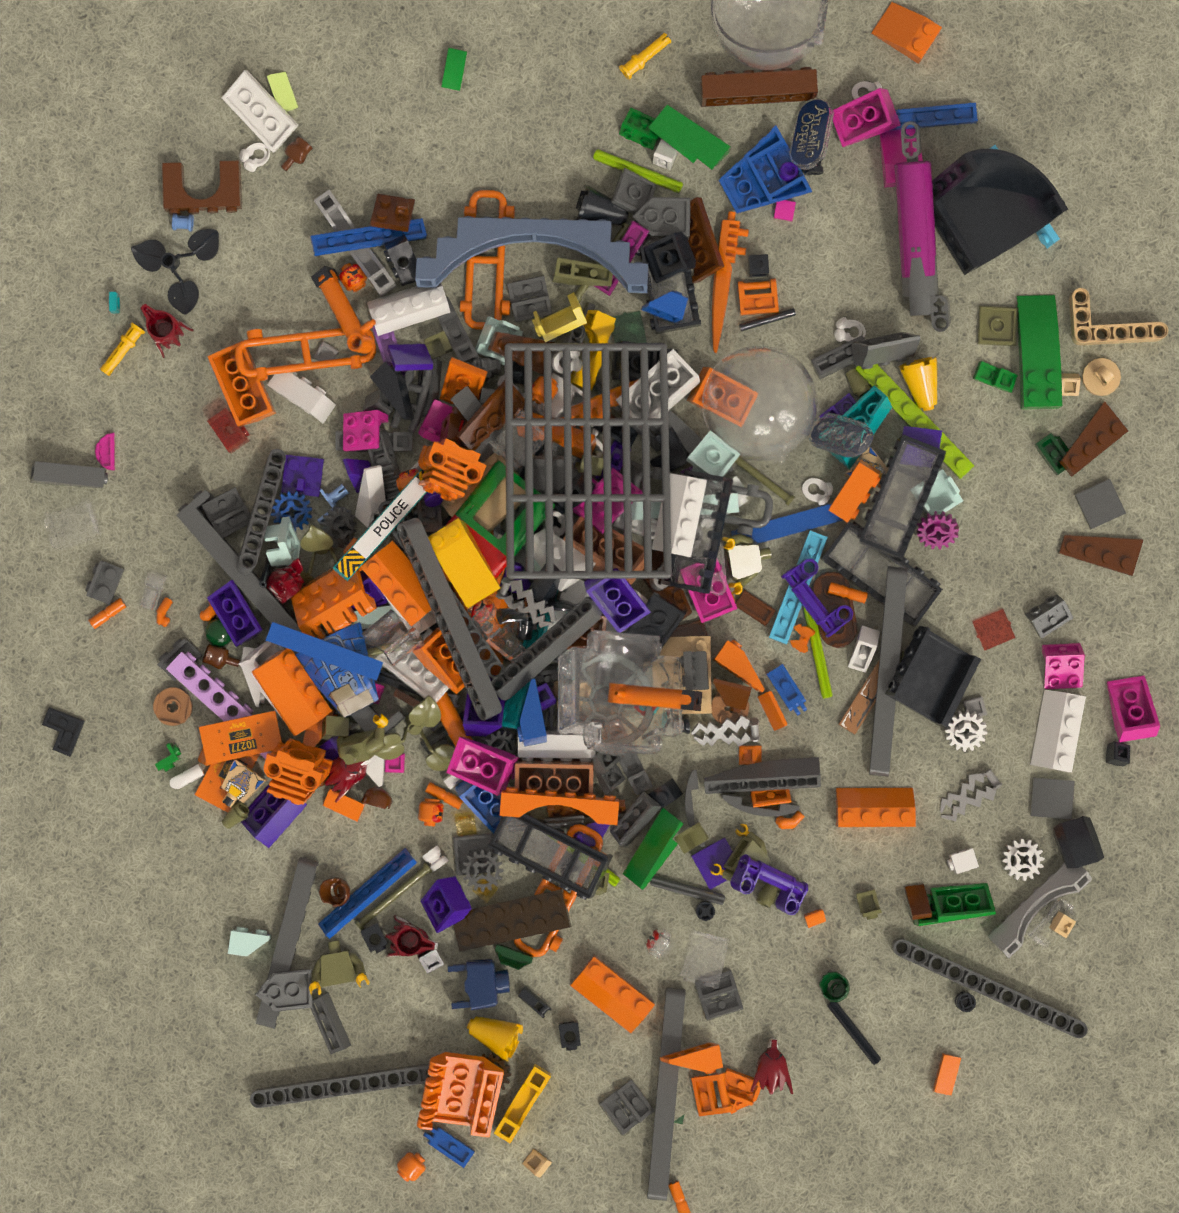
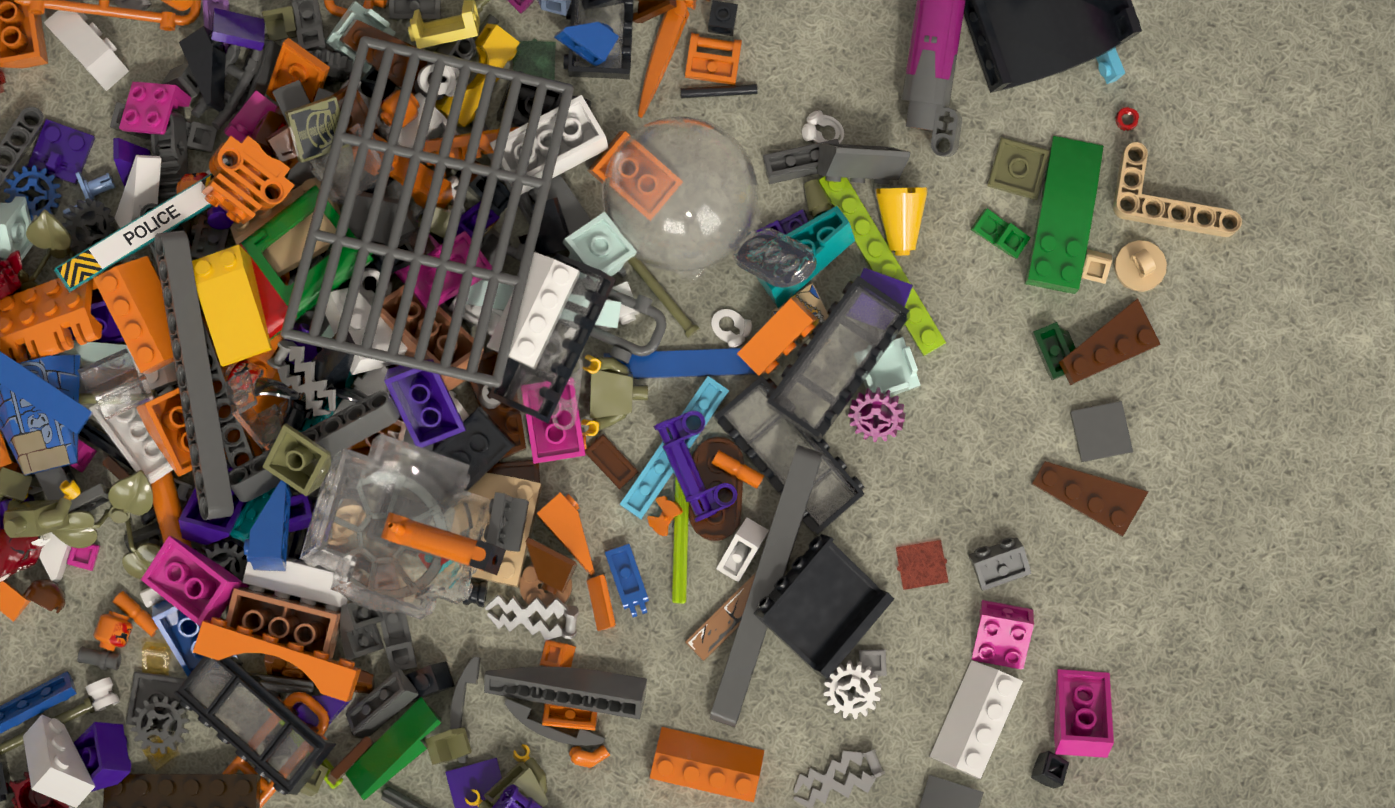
camera: 10 degrees right, 5 degrees down
none -> white wedge [23,715,95,808]
none -> dark grey pin [77,646,121,671]
none -> olive slope [263,423,331,496]
none -> tile [285,95,349,163]
none -> reddish brown tile [328,736,374,785]
none -> red axle [1115,107,1139,131]

